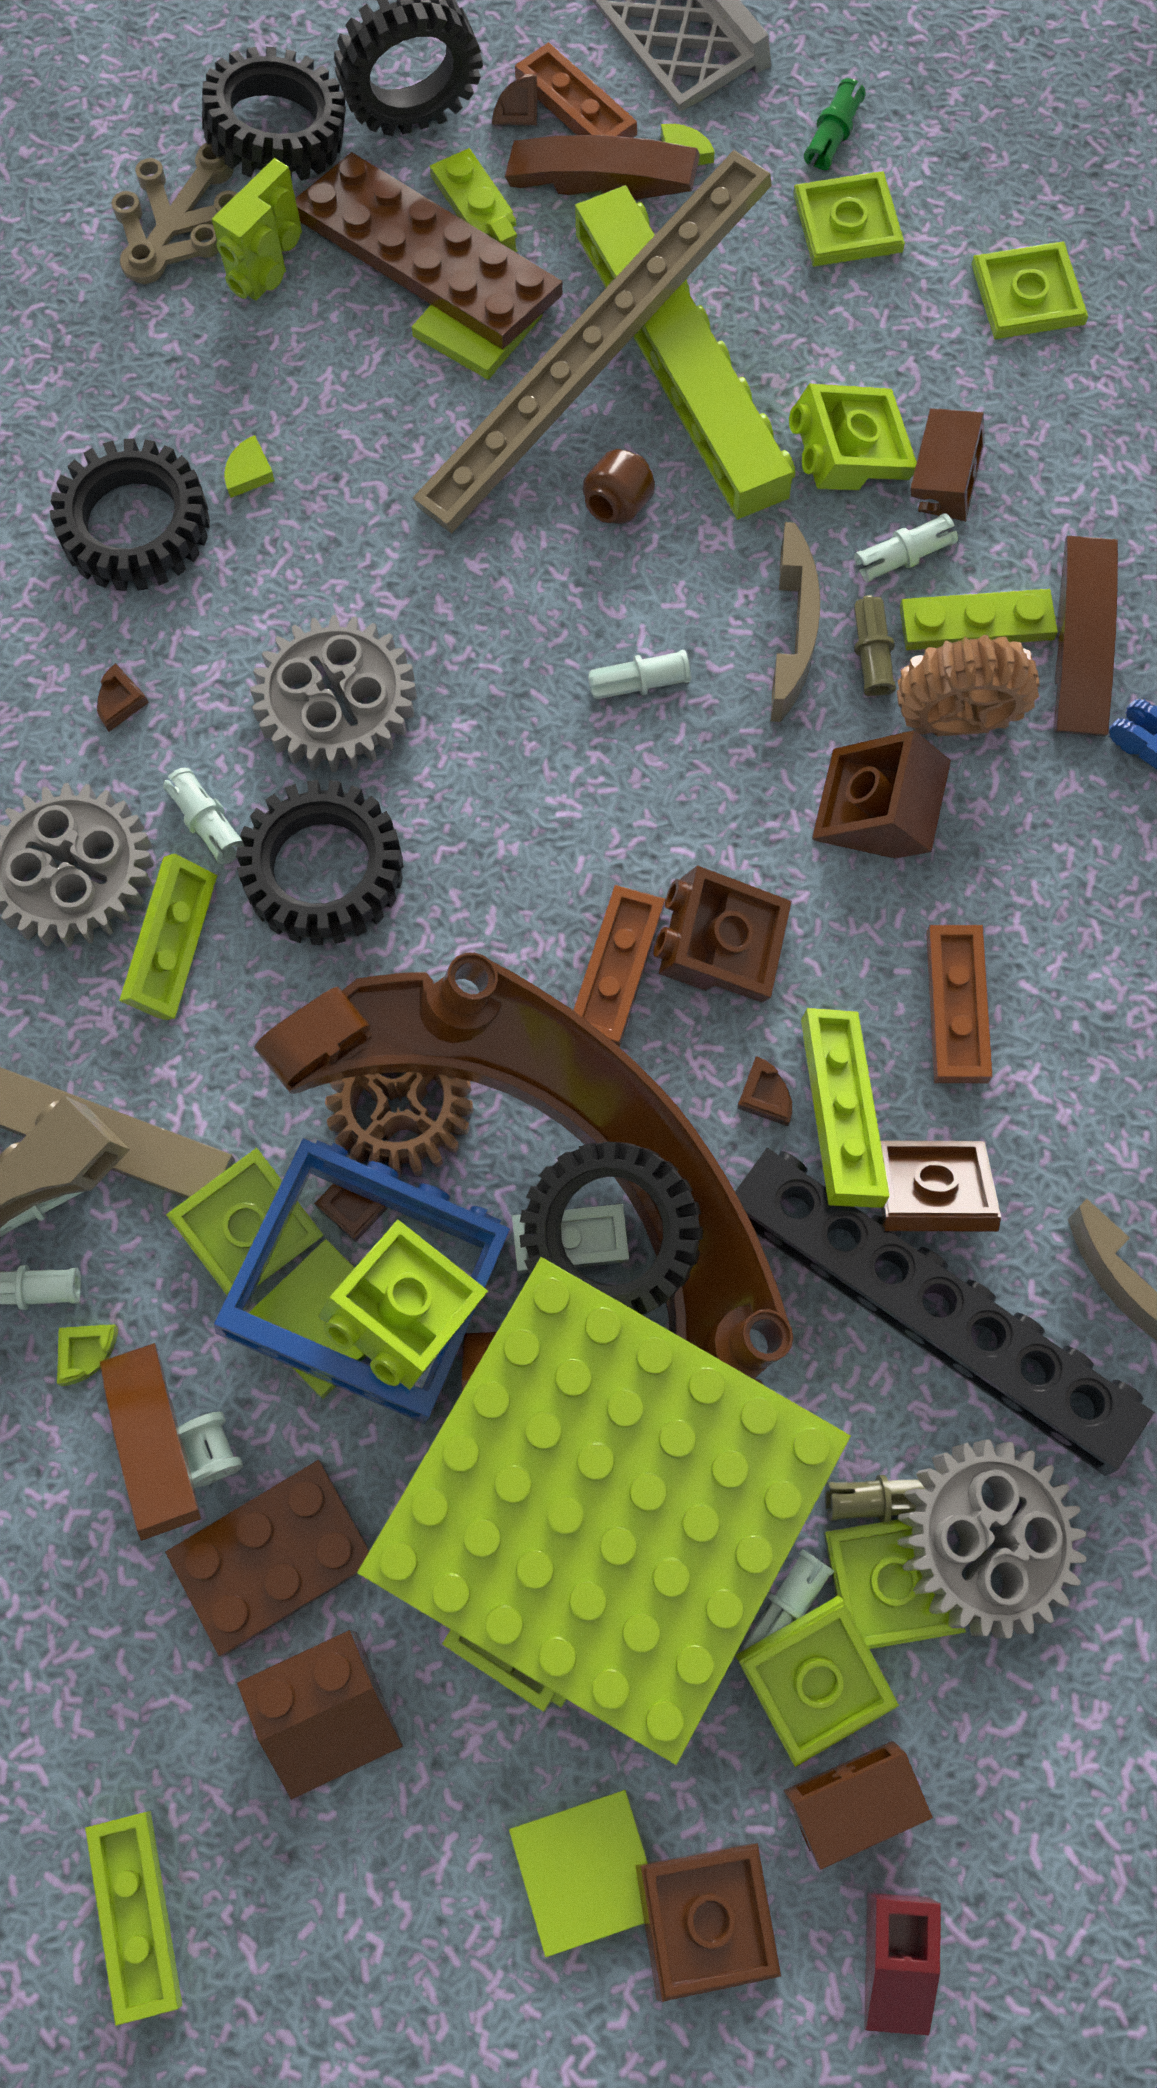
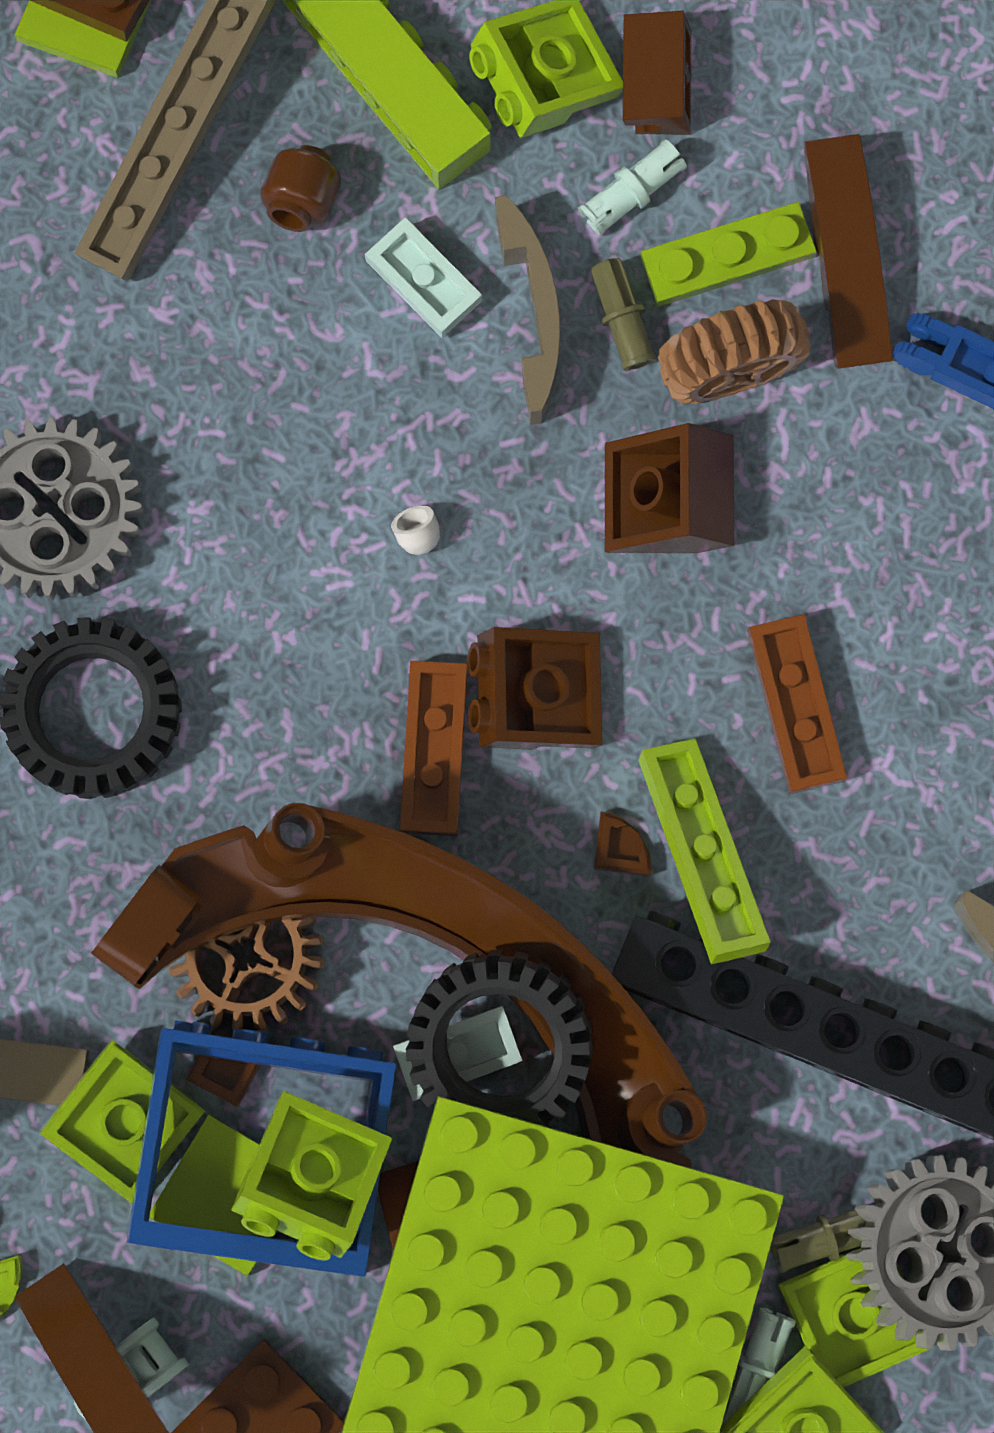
camera: 15 degrees left, 10 degrees up
light aqua axle [588,650,691,699] -> none
tile [881,1141,1001,1232] -> none
none -> light aqua plate [365,217,482,338]
none -> white hinge [391,506,440,555]

